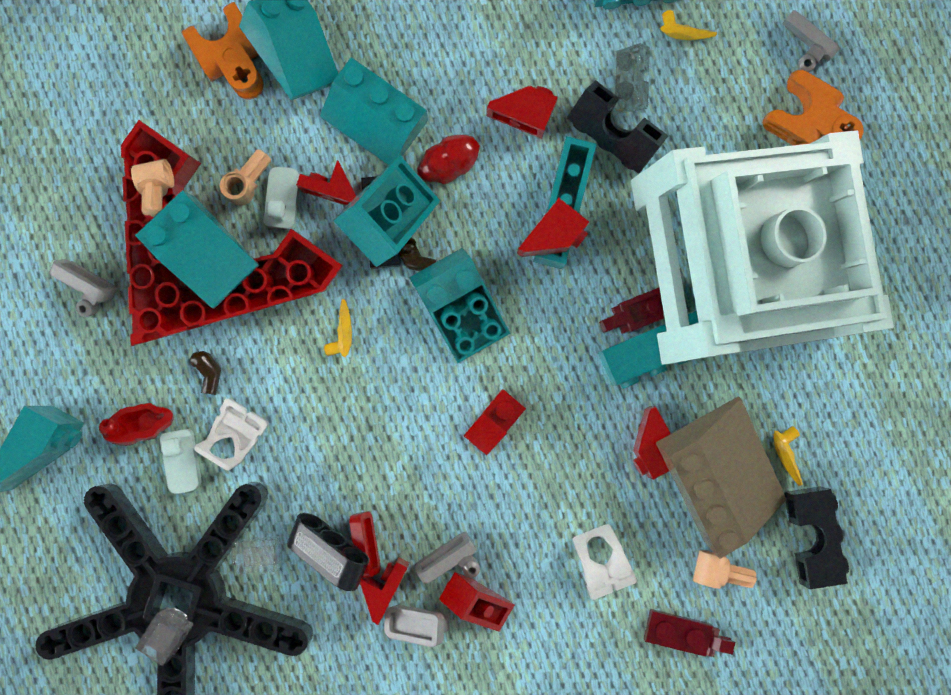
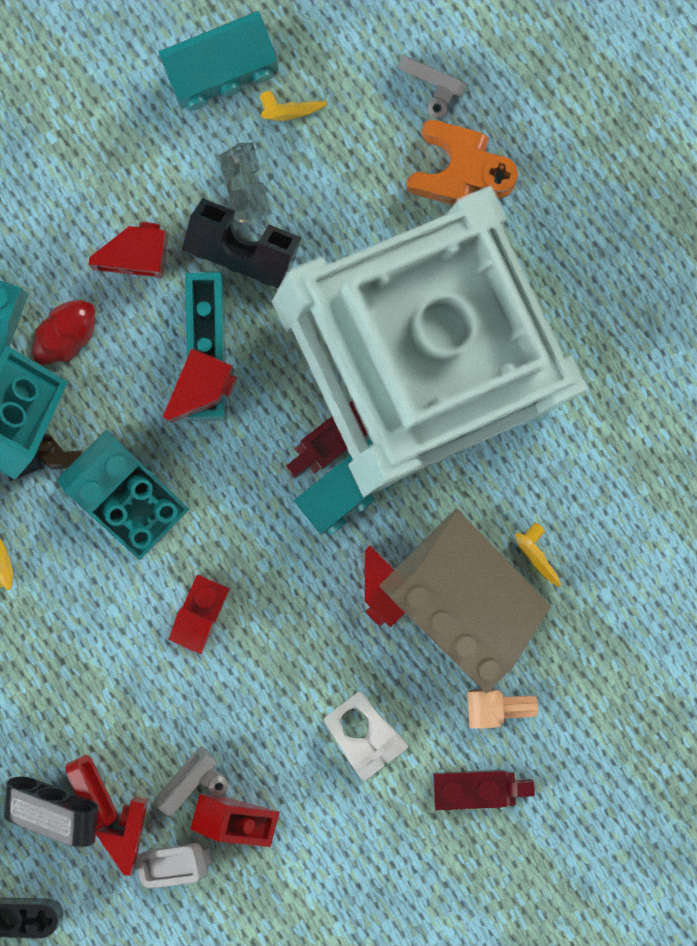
camera: 10 degrees left, 0 degrees up
black arch [784,486,849,590] -> none

